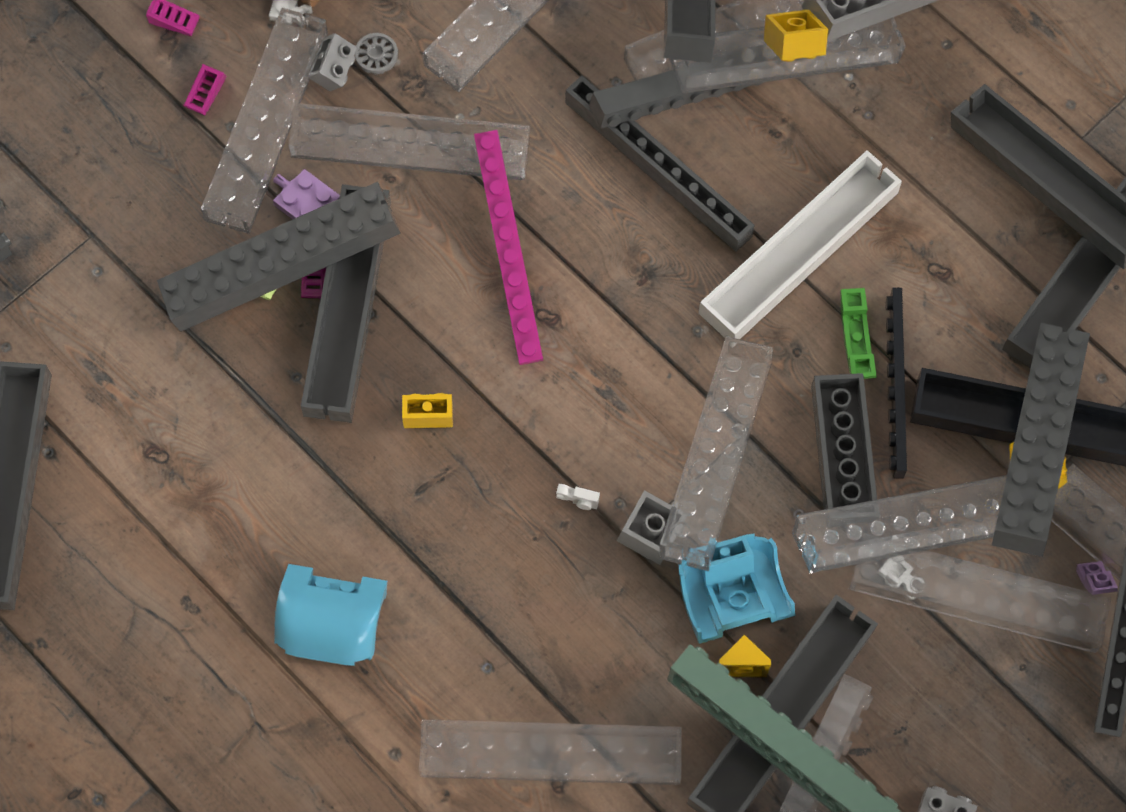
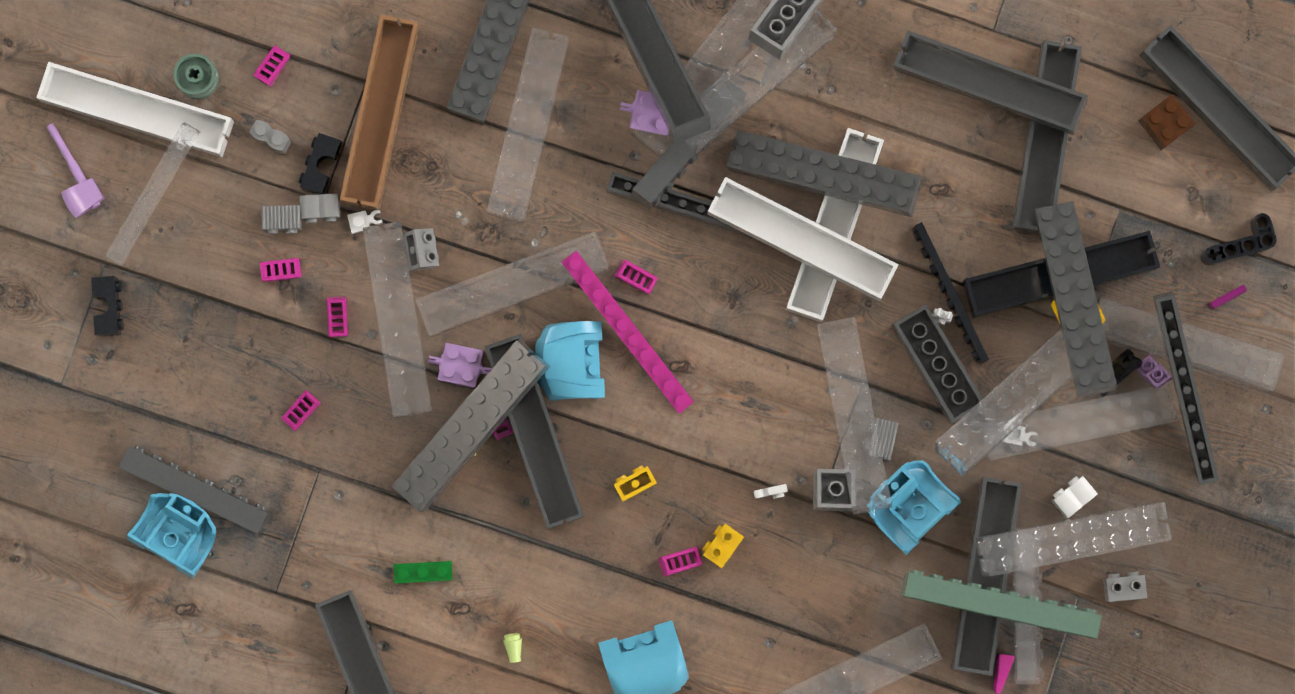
camera: 30 degrees left, 15 degrees up
light grey wheel [355,33,398,75] -> none
yellow slope [718,635,771,677] -> none
yellow brick [764,10,828,62] -> none
bright green slope [840,288,876,379] -> none
none -> dark pink slope [281,390,322,431]
none -> green plate [394,561,453,583]
none -> yellowish green cone [503,633,522,663]
none -> medium azure piece [535,321,605,401]
none -> dark pink slope [614,260,658,295]
none -> lavender plate [620,90,668,135]
none -> dark pink slope [658,546,703,577]
none -> yellow brick [702,524,744,569]
none -> white piece [707,177,899,301]
none -> dark grey piece [727,130,923,217]
none -> light grey brick [864,418,899,461]
none -> white plate [932,308,953,325]
none -> clear piece [975,502,1172,577]
none -> white brick [1052,476,1097,519]
none -> black plate [1100,349,1143,397]

